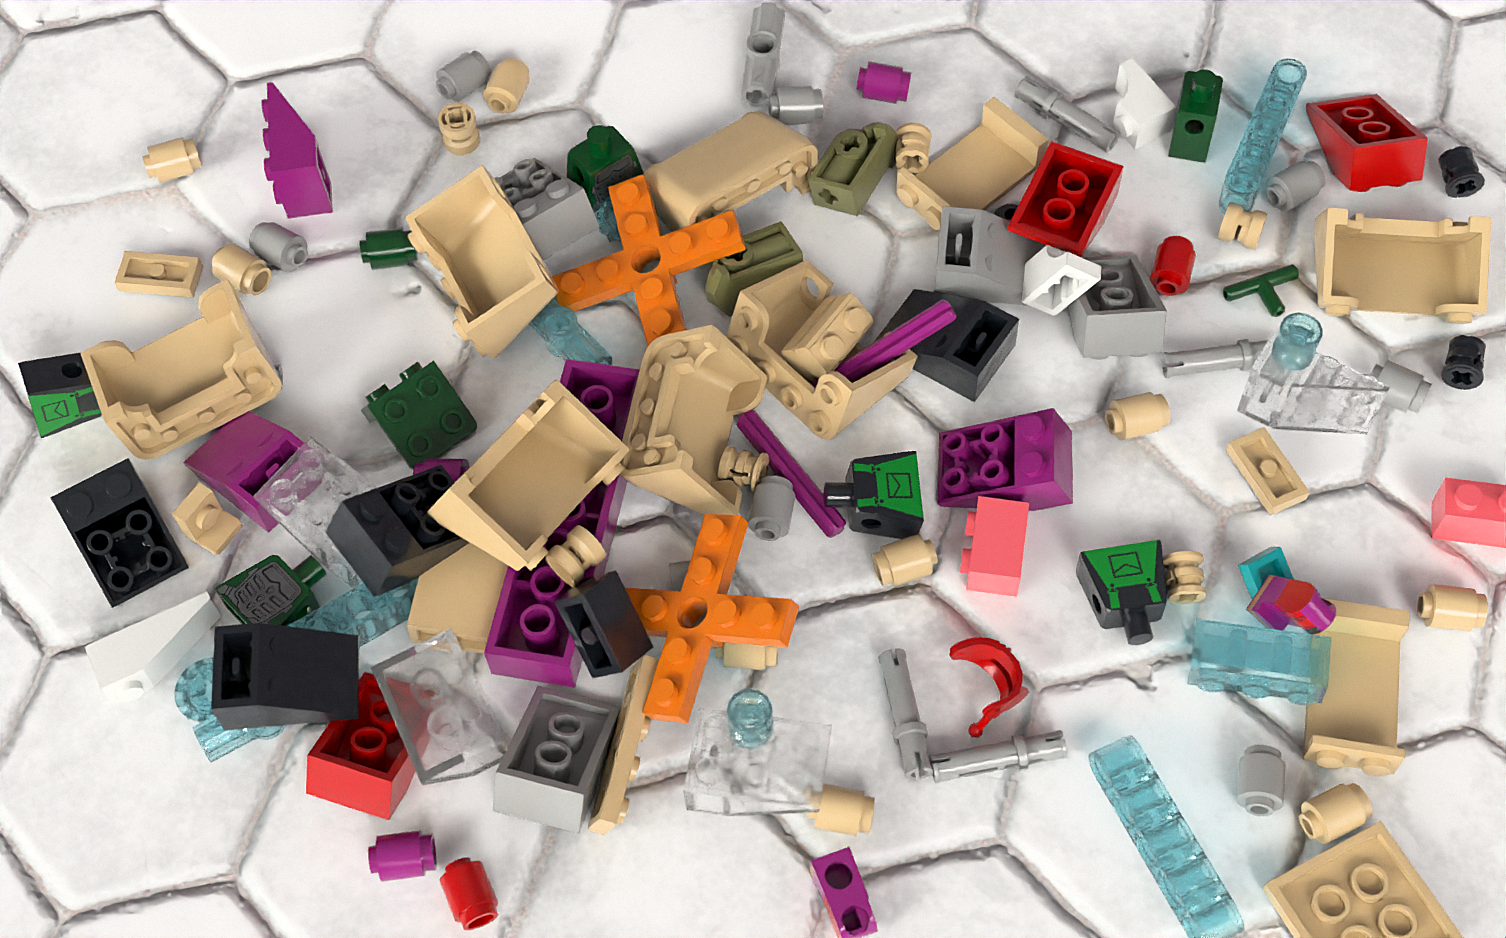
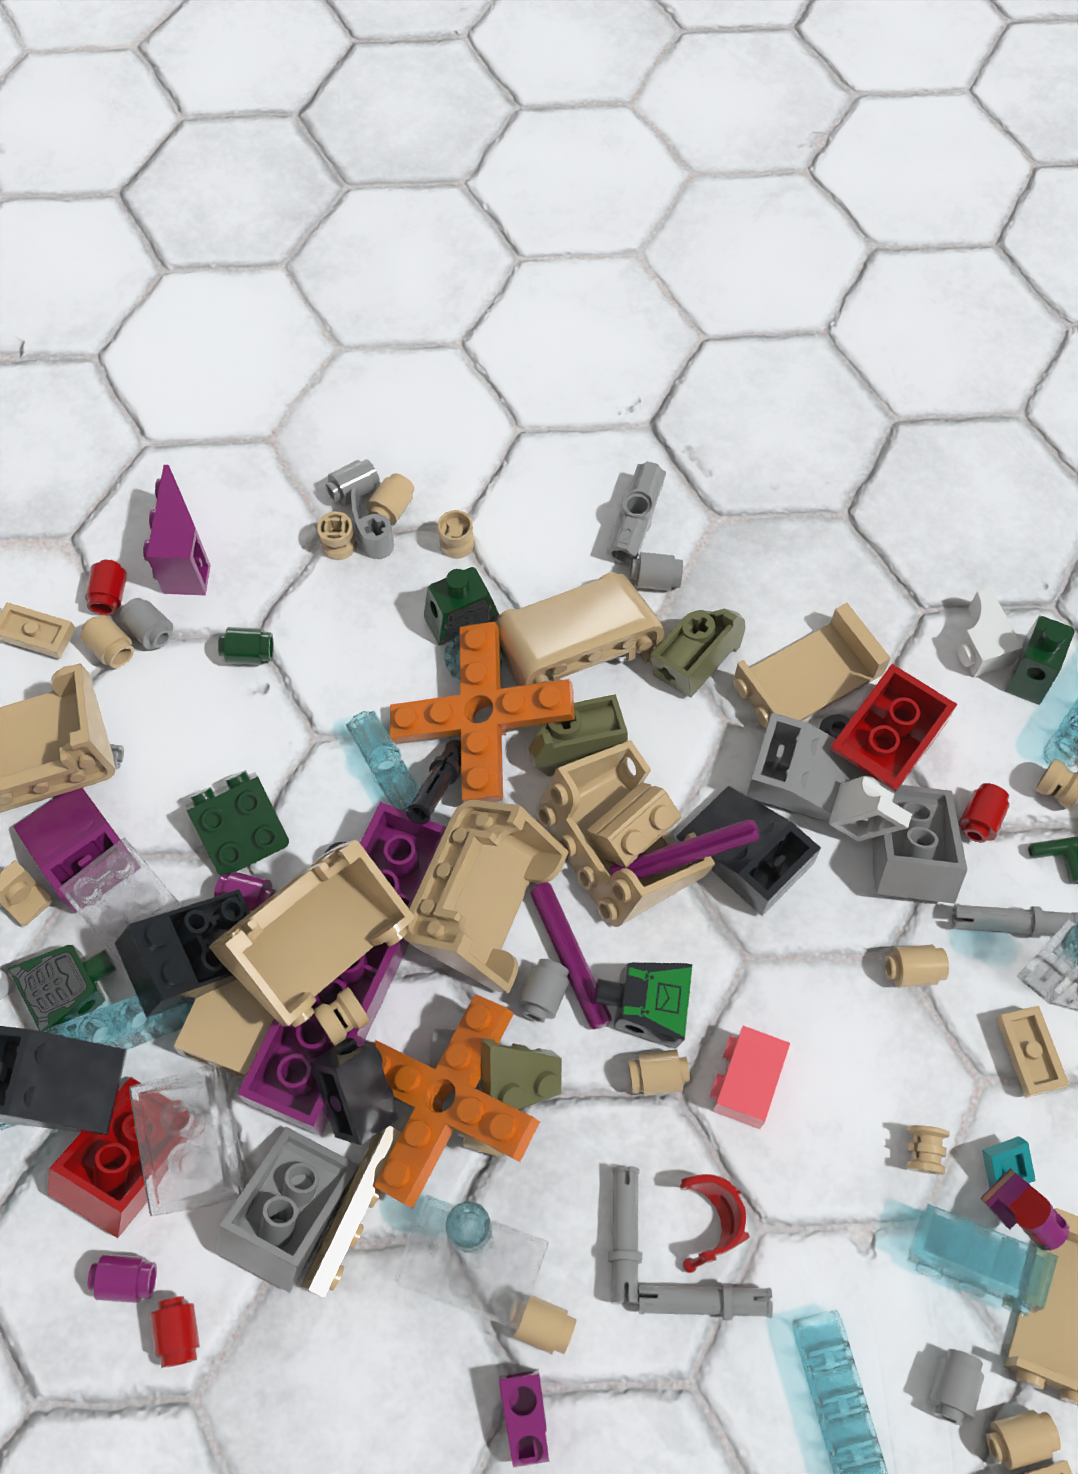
camera: 10 degrees right, 5 degrees up
tan brick [142,137,202,183] -> none
tan windscreen [405,165,559,359] -> none
light grey slope [495,158,600,261] -> none
tan bush [718,446,769,493] -> none
magenta brick [856,61,912,104] -> none
tan bush [896,122,932,174] -> none
magenta slope [937,408,1073,511] -> none
light grey pin [1014,76,1120,153] -> none
torso [1076,540,1167,645] -> none
none -> red brick [85,559,127,616]
none -> light grey panel [351,487,394,559]
none -> black pin [406,740,461,825]
none -> tan wheel [438,510,474,559]
none -> olive wing [481,1038,562,1110]

